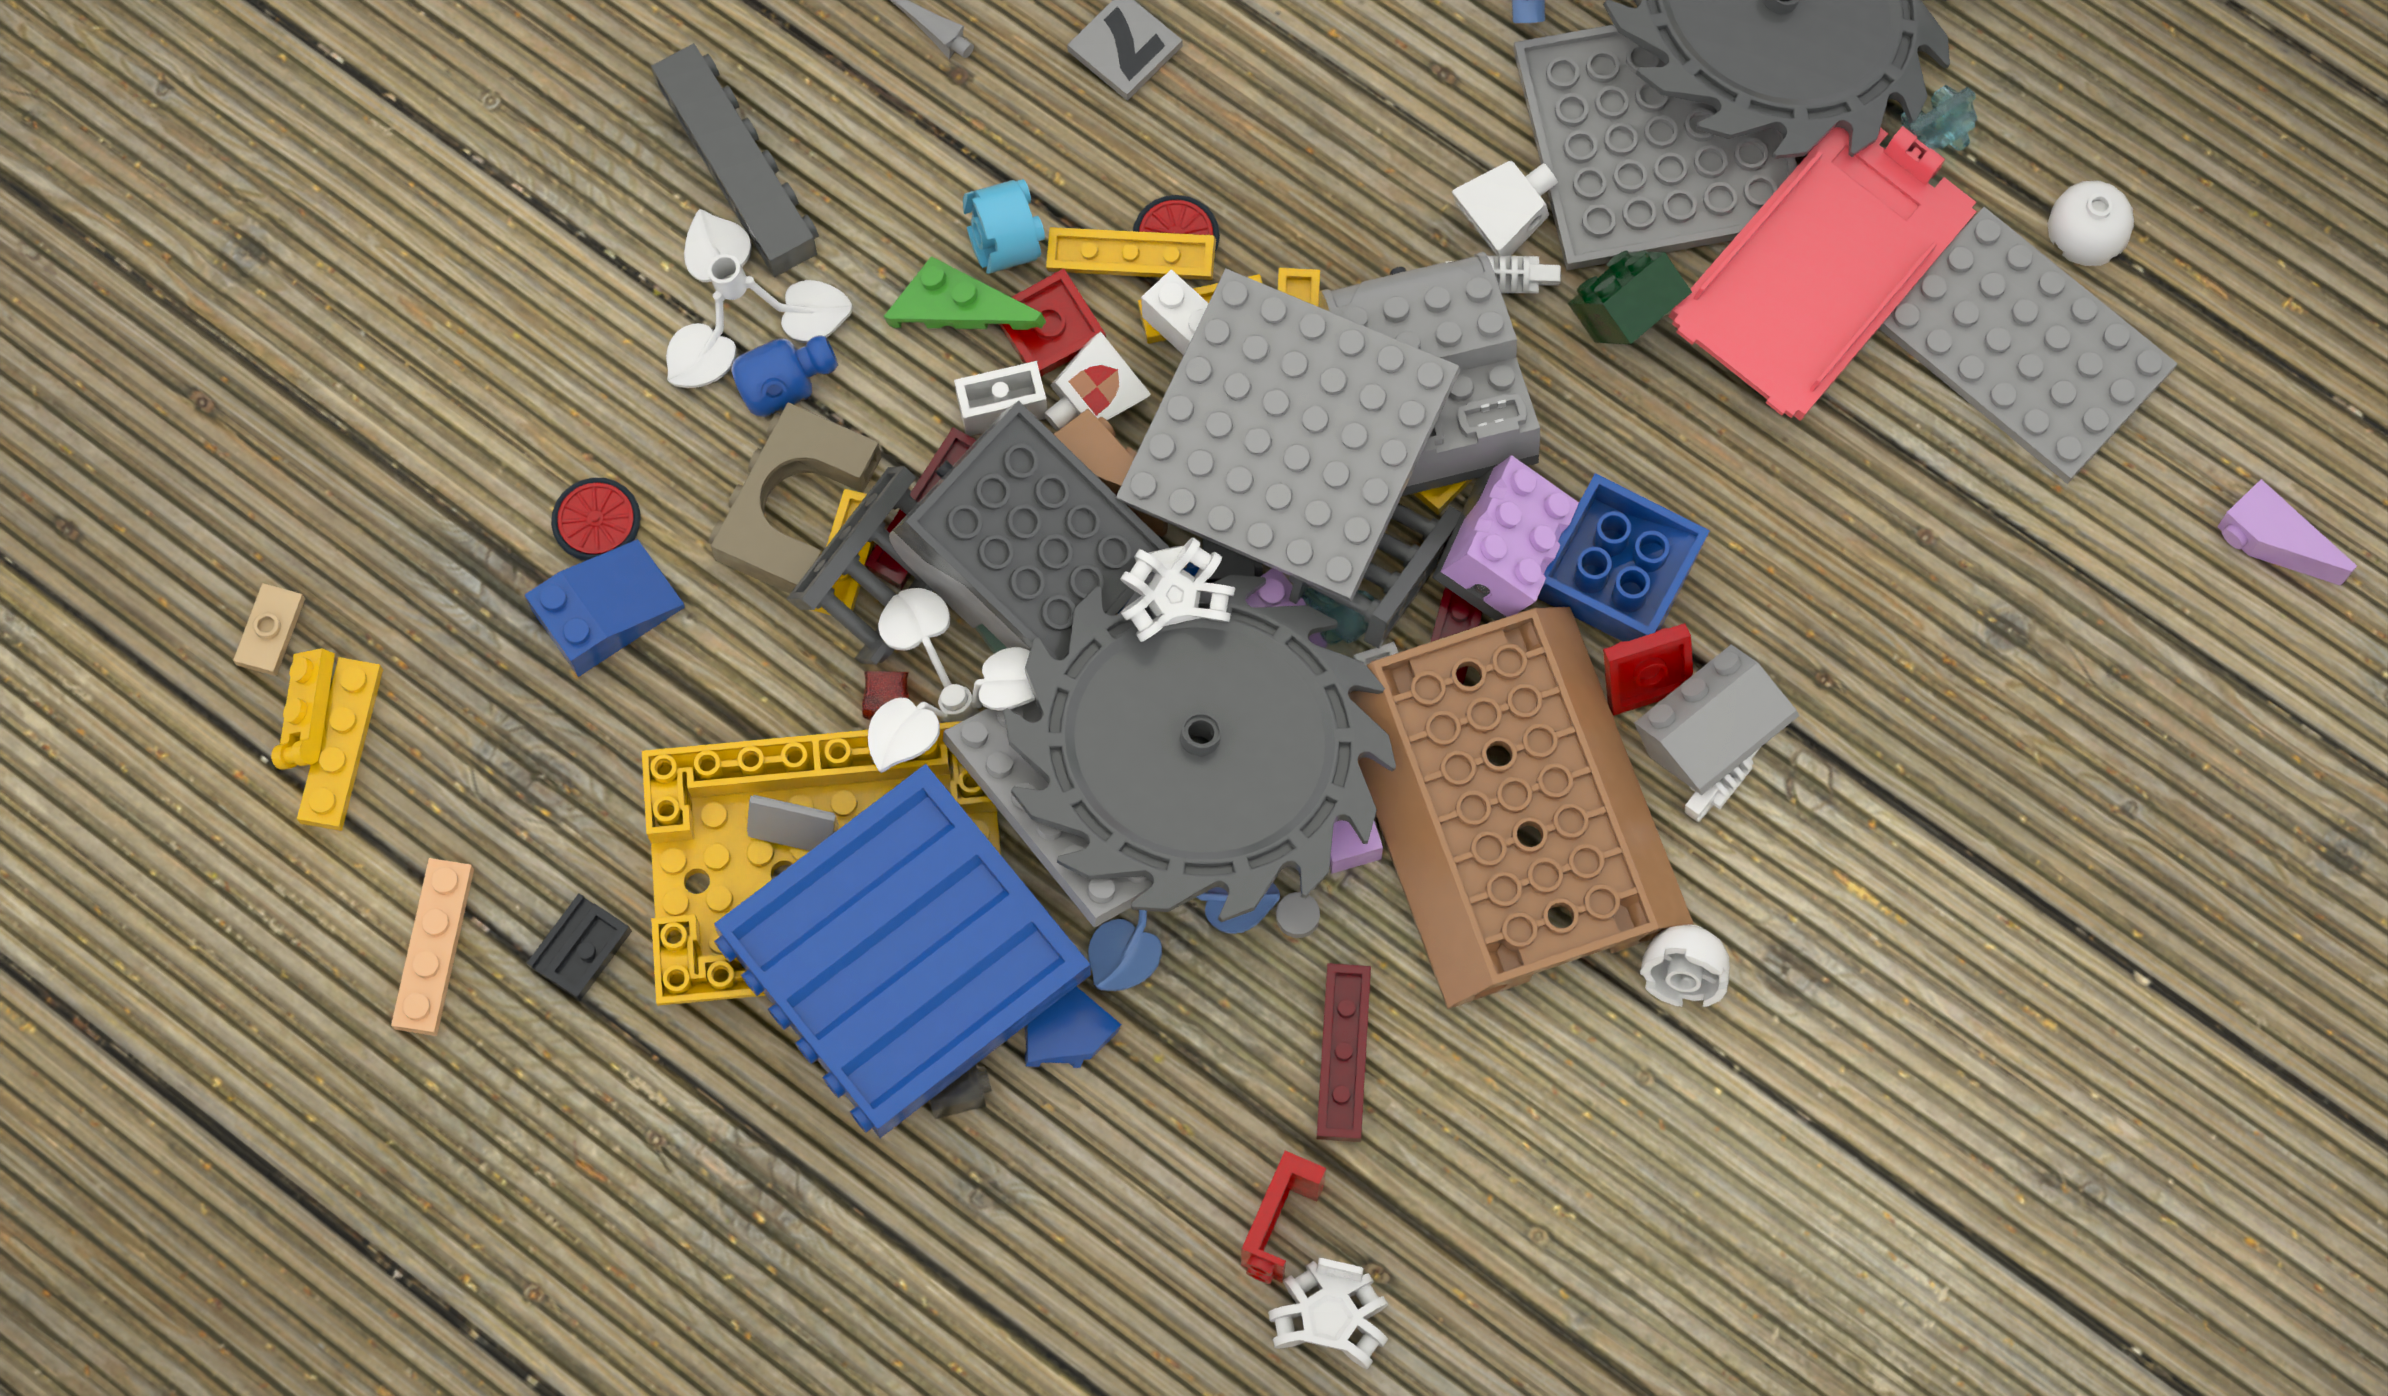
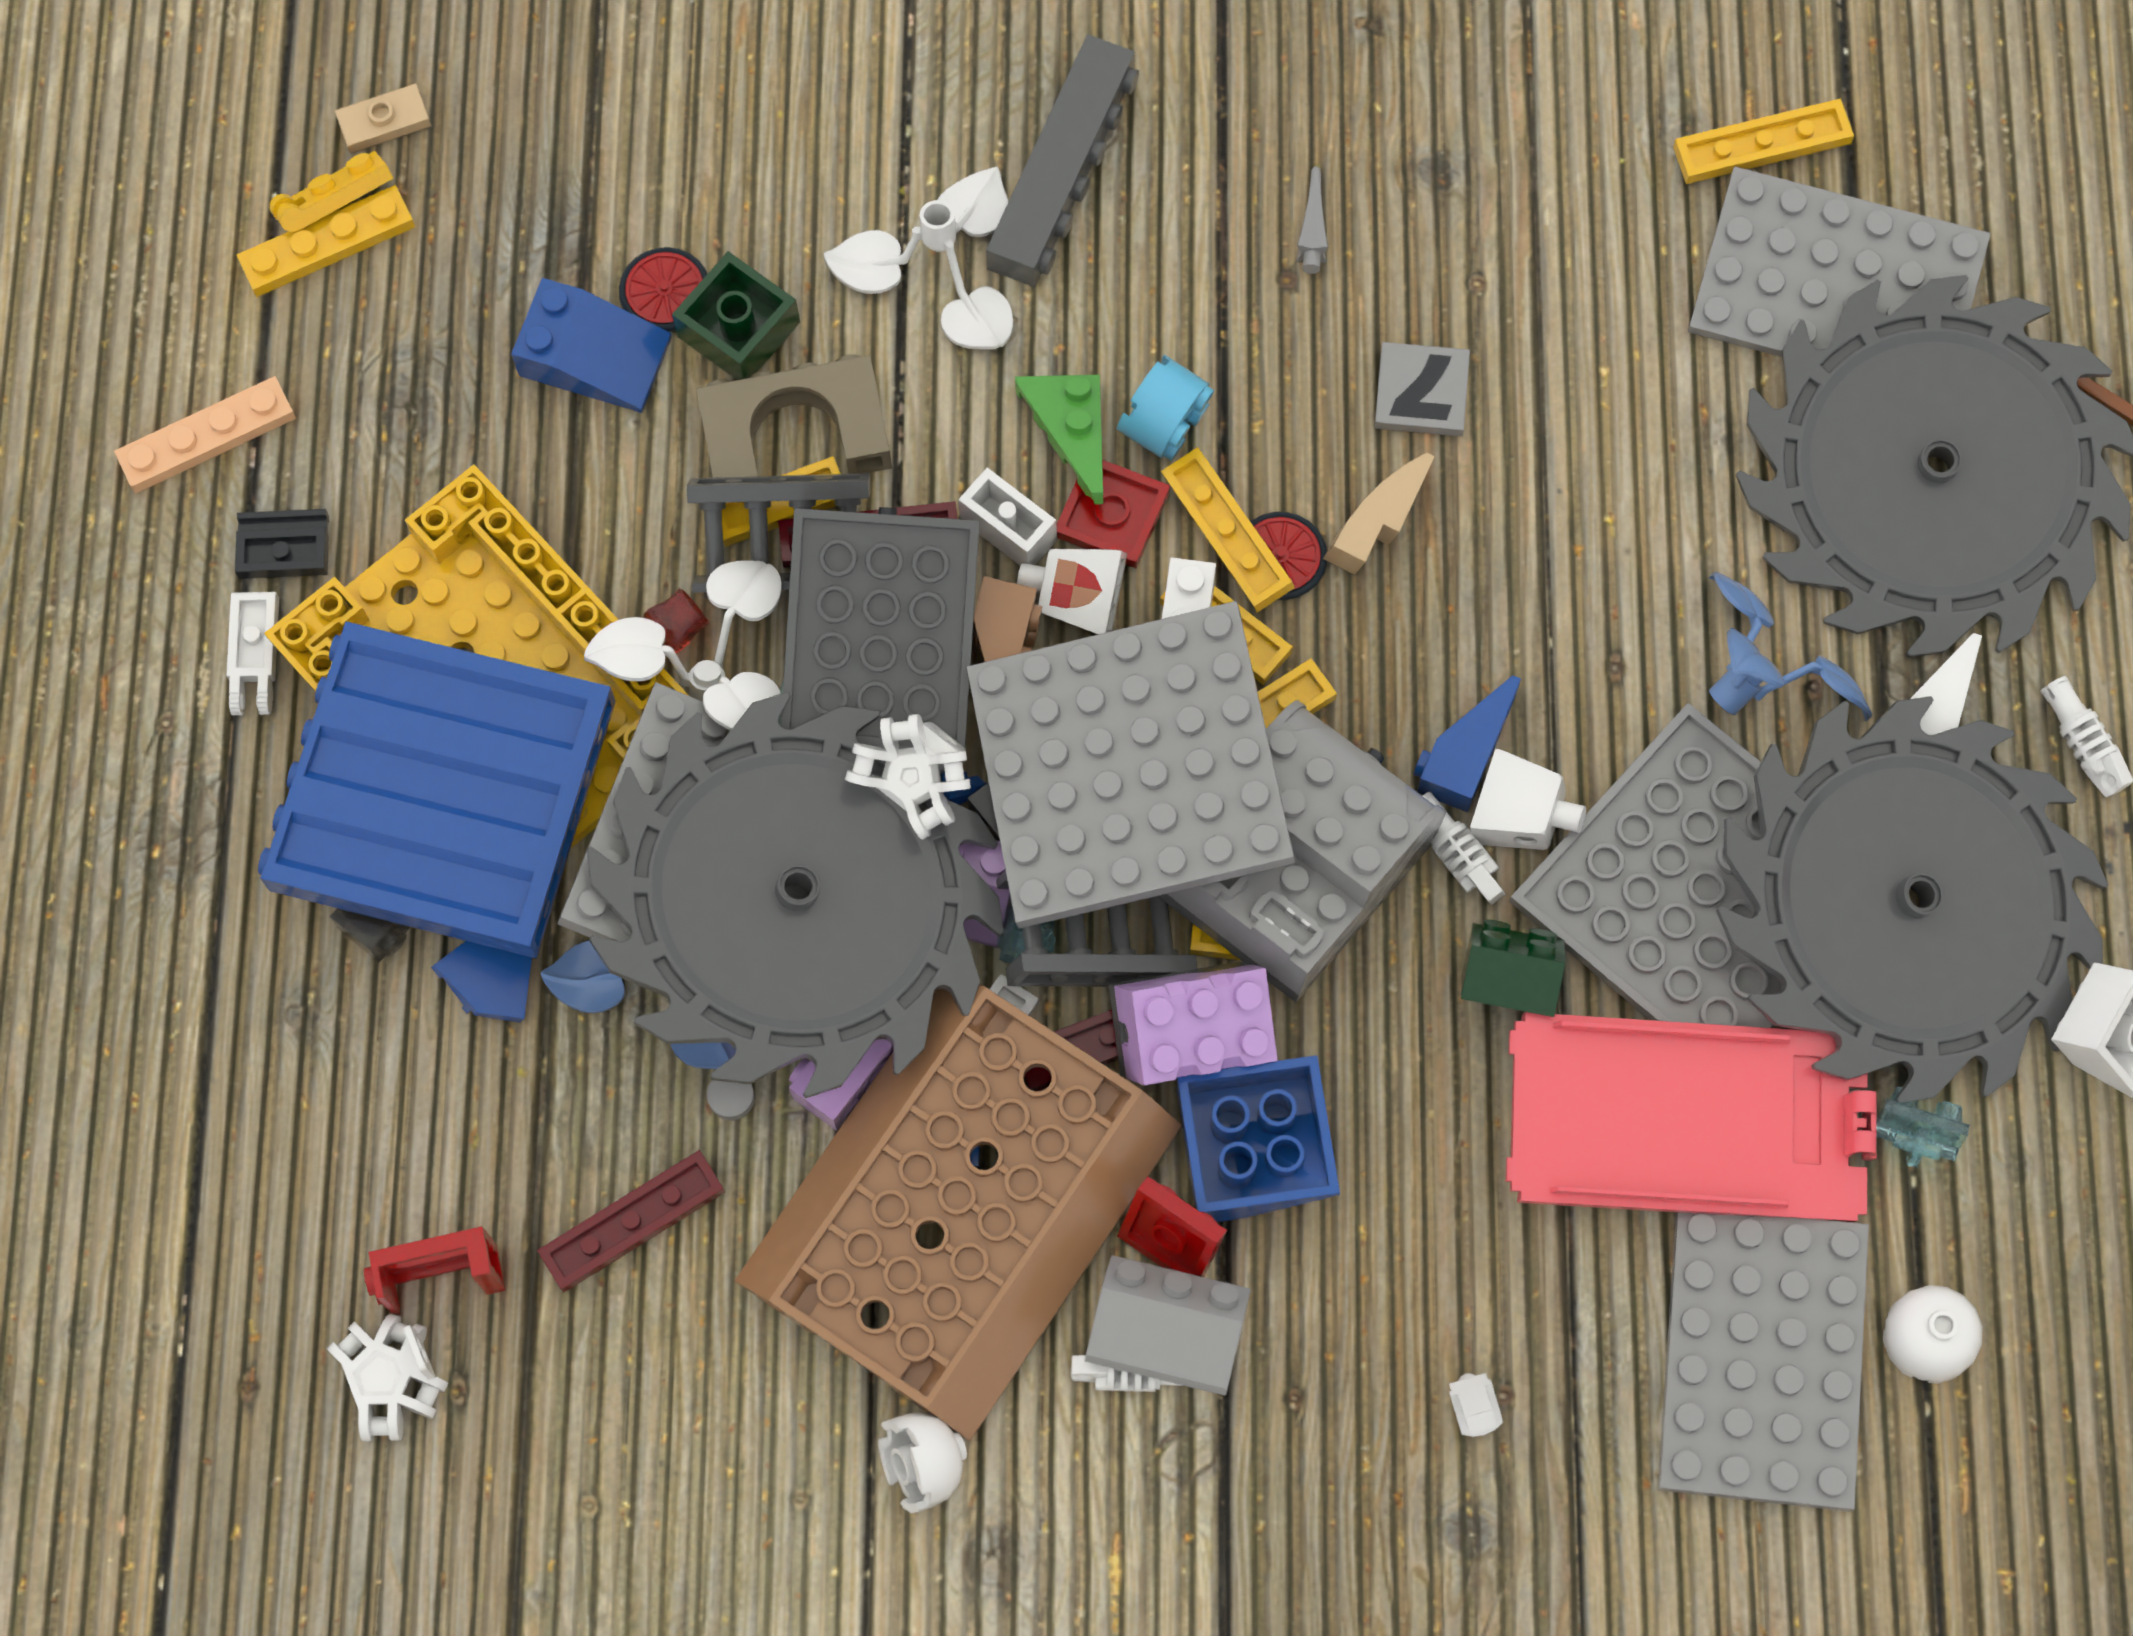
camera: 55 degrees right, 0 degrees up
blue piece [731,335,838,417] -> none
light grey slope [747,795,839,851] -> none
none -> white hinge [226,592,279,715]
none -> dark green brick [672,251,801,380]
none -> tan slope [1323,452,1435,575]
none -> blue slope [1413,675,1521,813]
none -> white piece [1449,1373,1503,1437]

